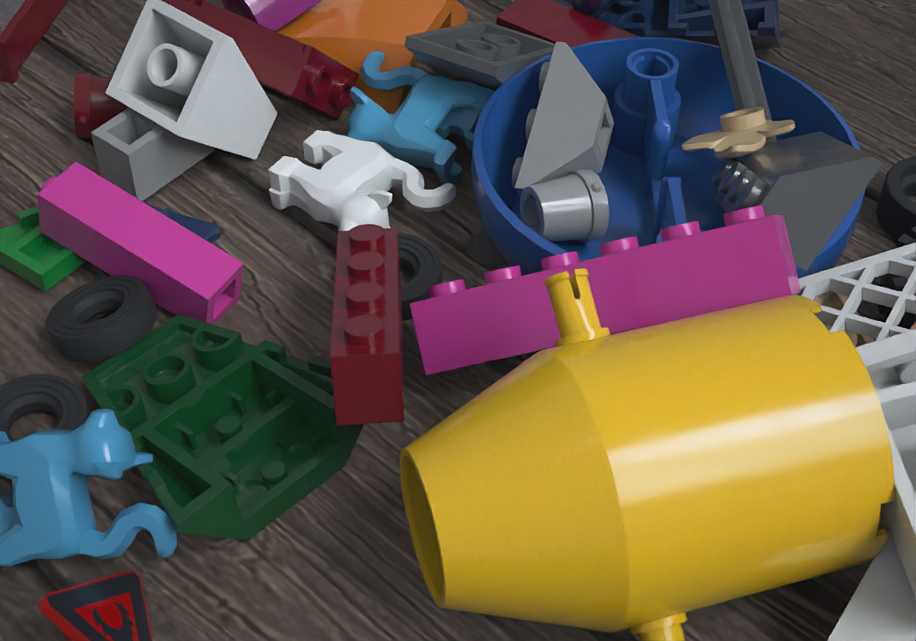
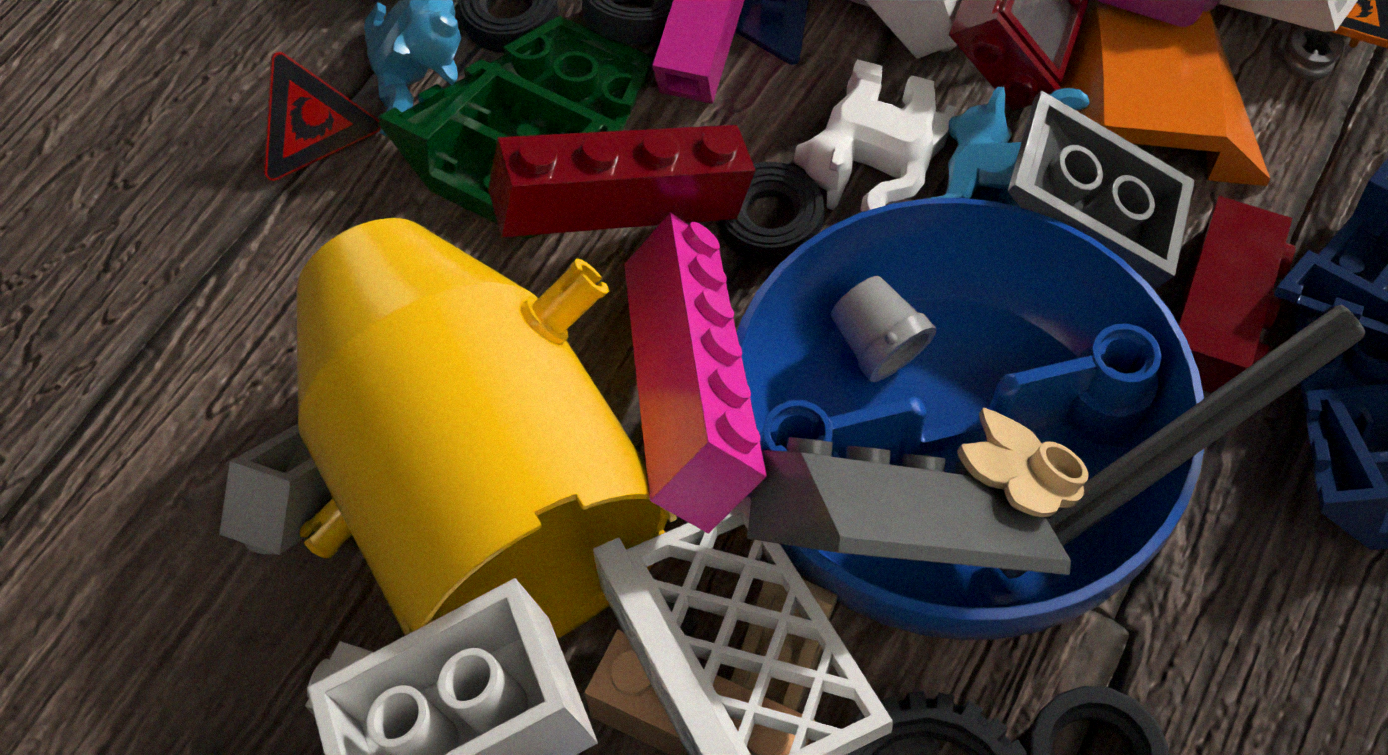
camera: 80 degrees right, 15 degrees up
light grey slope [512,42,614,197] -> none

